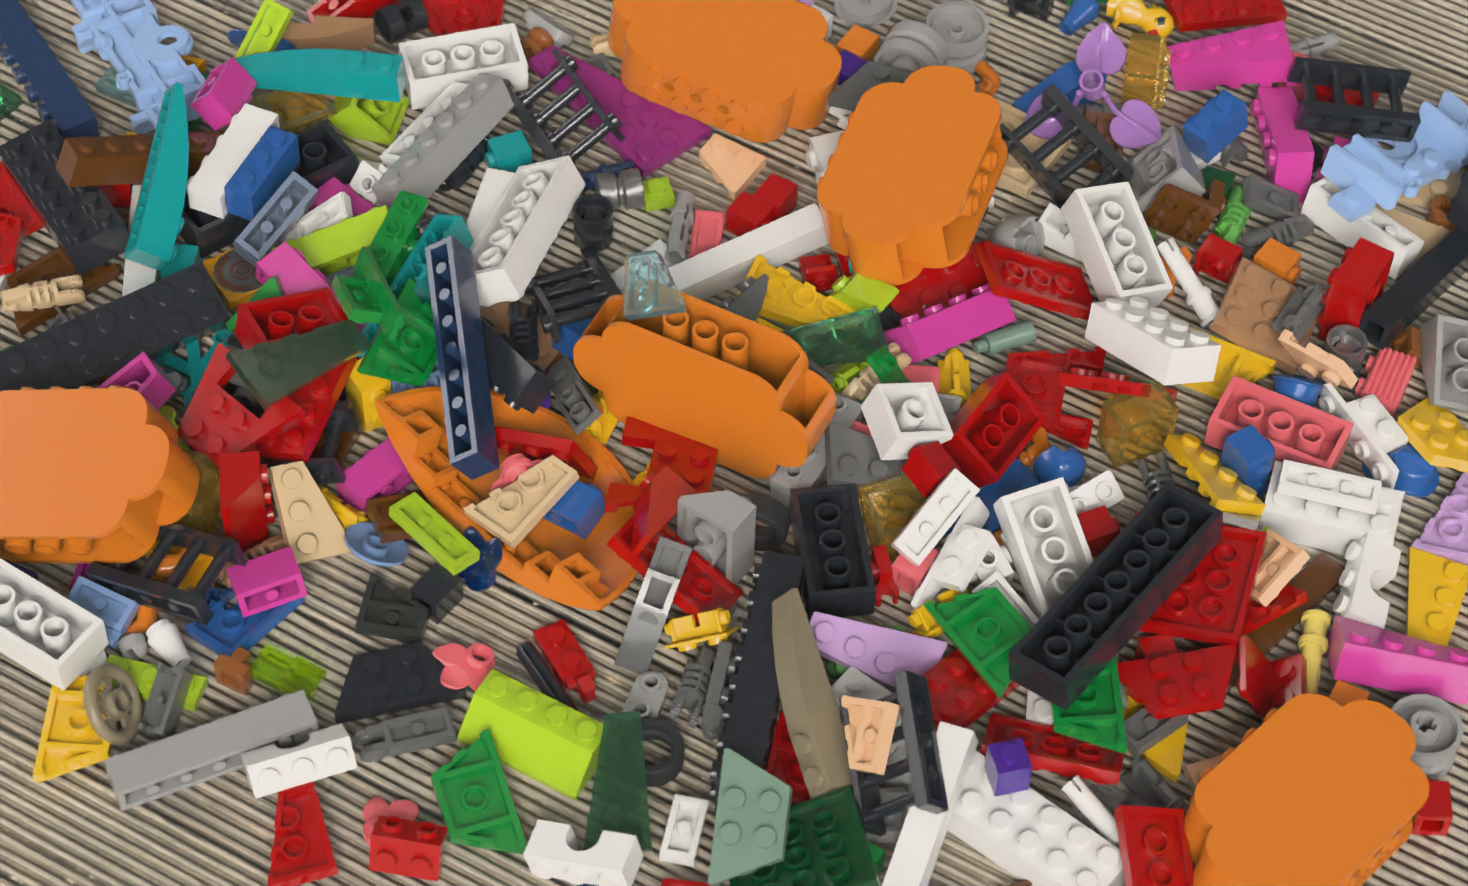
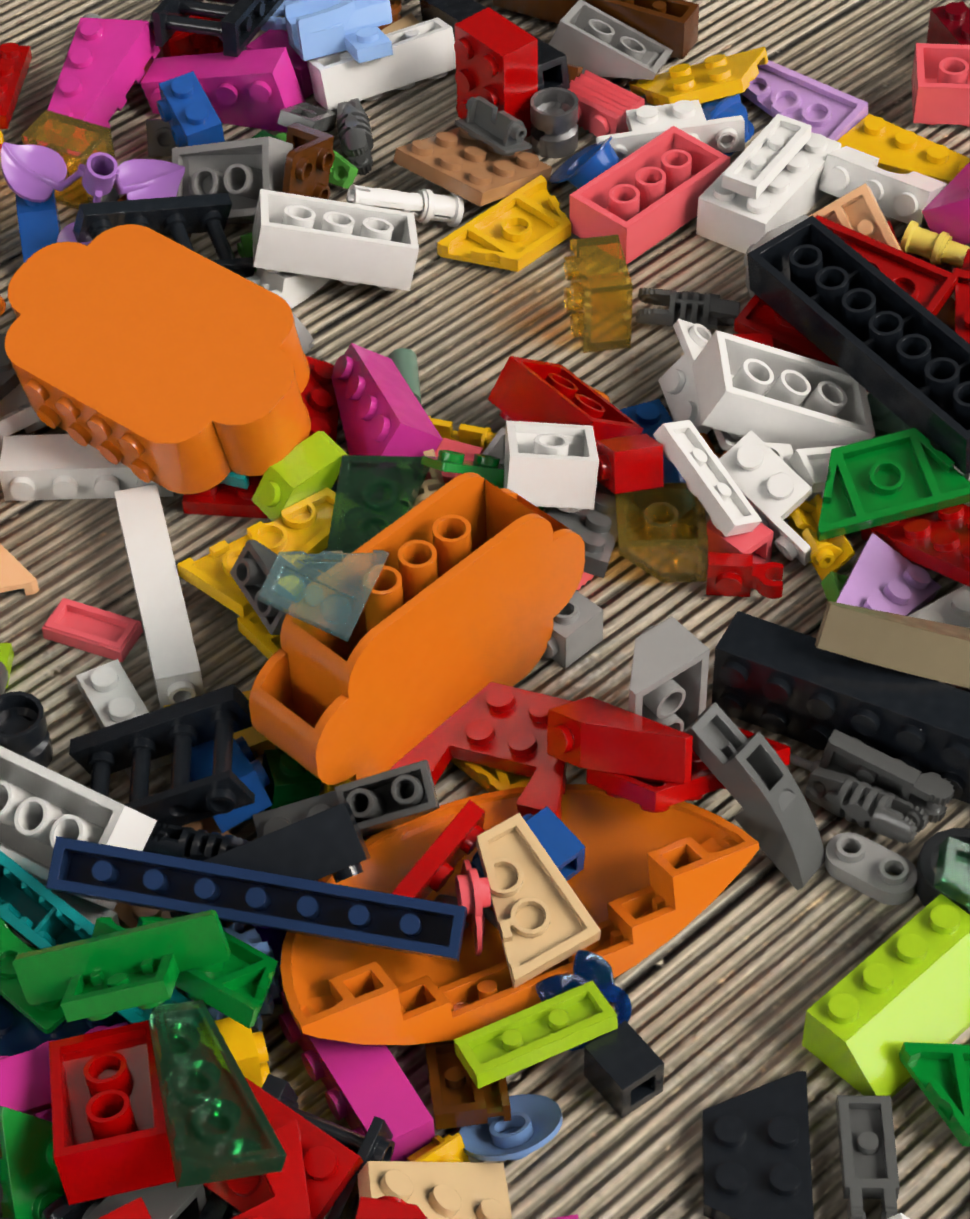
camera: 70 degrees left, 5 degrees down
pearl dark grey wing [355,573,430,643] -> none
coral plate [432,643,495,691] -> none
black axle [516,641,579,711] -> none
red hinge [533,619,597,704] -> none
yellow hinge [664,608,738,652] -> none
light grey pin [665,191,695,264] -> none
red brick [726,191,774,237] -> none
black tyre [740,493,791,551] -> none
red brick [753,173,798,221] -> none
black brick [789,483,876,620] -> none
red bracket [798,253,837,292] -> none
red plate [976,241,1094,320] -> none
red wing [1005,347,1106,450] -> none
blue hair [1033,446,1086,487] -> none
red wing [1057,368,1178,402] -> none
white brick [1085,296,1221,385] -> none
yellow wing [1163,433,1266,516] -> none
red brick [1193,233,1243,284] -> none
blue brick [1220,424,1275,497] -> none
orange brick [1253,237,1302,285] -> none
light nougat wing [1278,329,1358,389] -> none

